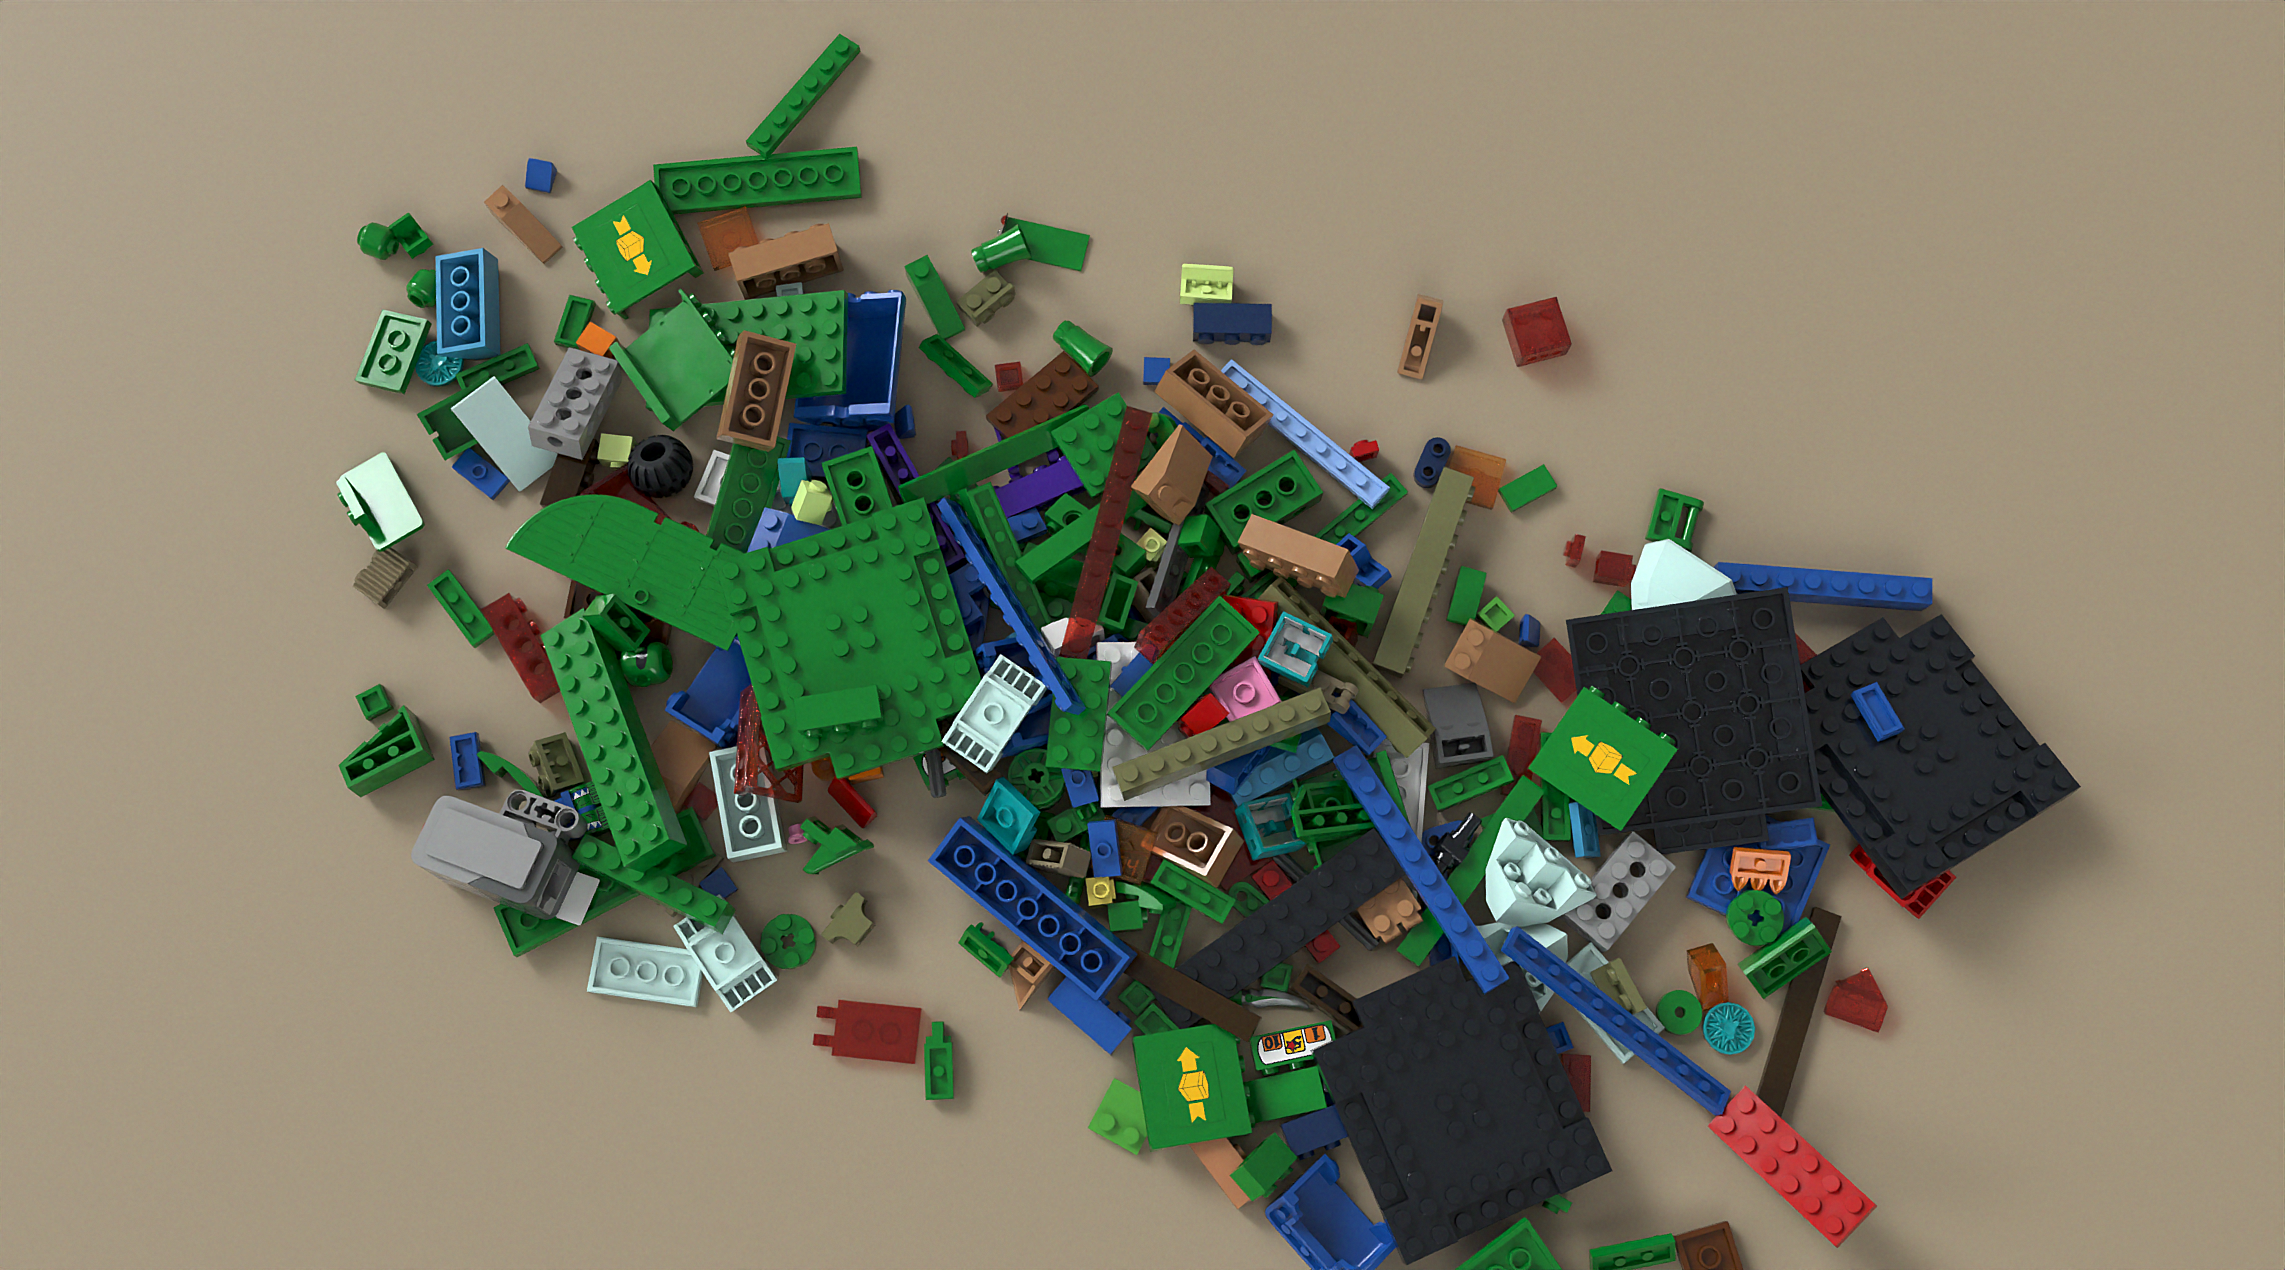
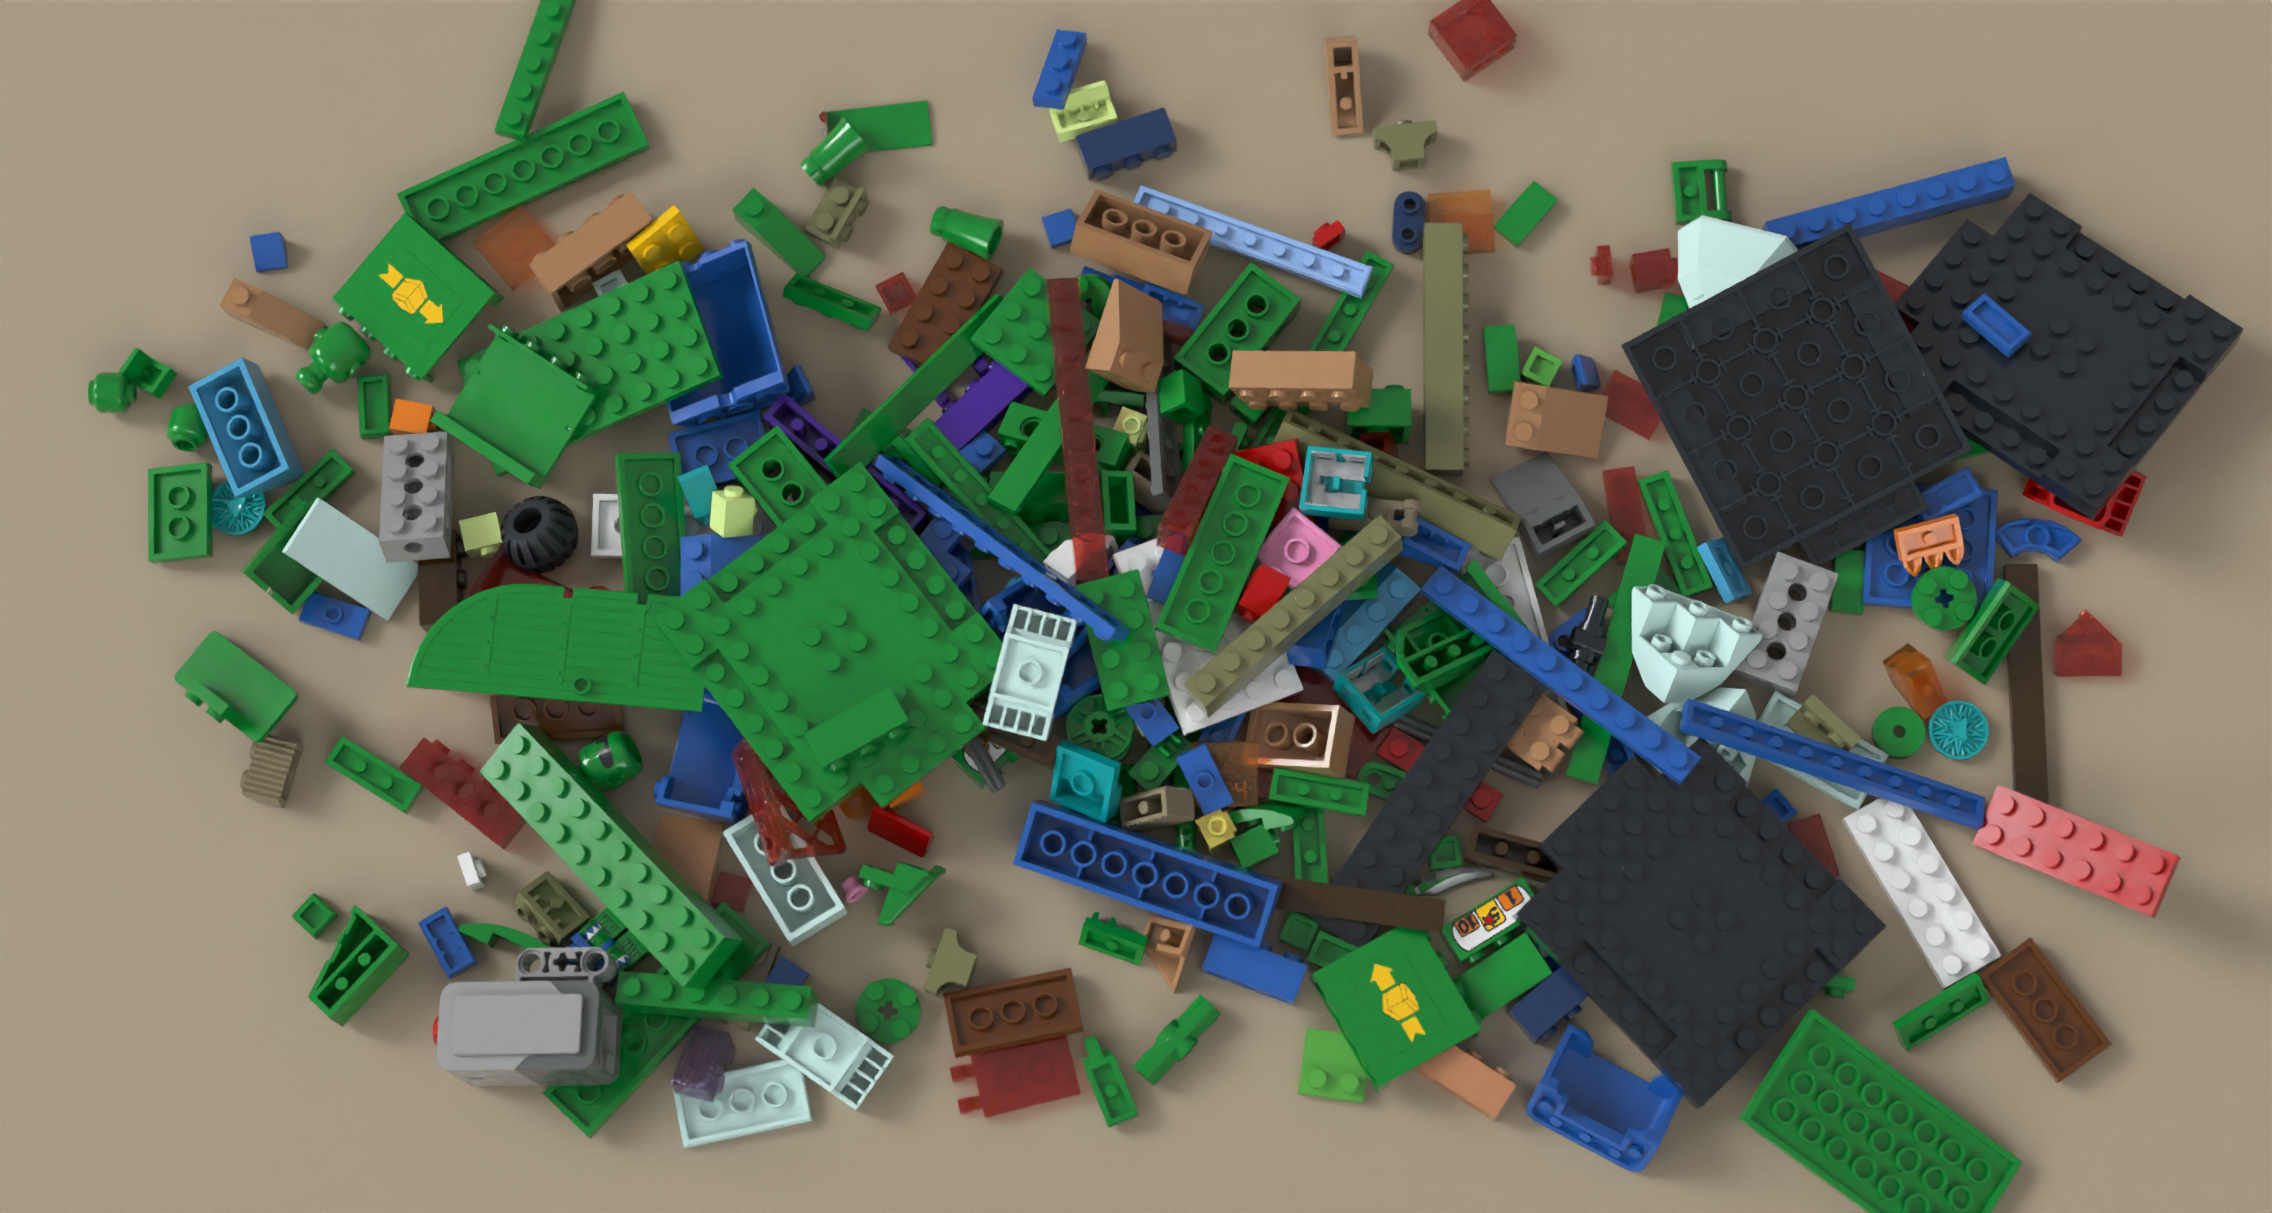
camera: 15 degrees left, 0 degrees up
white sticker [556,872,600,925] -> none
green brick [582,594,650,652] -> none
medium nougat brick [717,330,796,452] -> none
clear red plate [951,431,969,460] -> none
green brick [1229,1132,1298,1201] -> none
blue brick [1336,533,1392,589] -> none
green panel [1528,686,1678,831] -> none
none -> green piece [295,321,371,395]
none -> white plate [457,852,487,891]
none -> yellow plate [626,205,705,275]
none -> clear purple brick [671,1024,736,1102]
none -> reddish brown plate [943,968,1084,1058]
none -> blue plate [1032,30,1088,110]
none -> green piece [1133,995,1220,1086]
none -> olive brick [1372,120,1437,171]
none -> green tile [1830,549,1865,615]
none -> white plate [1841,798,2001,989]
none -> blue tile [1995,518,2082,563]

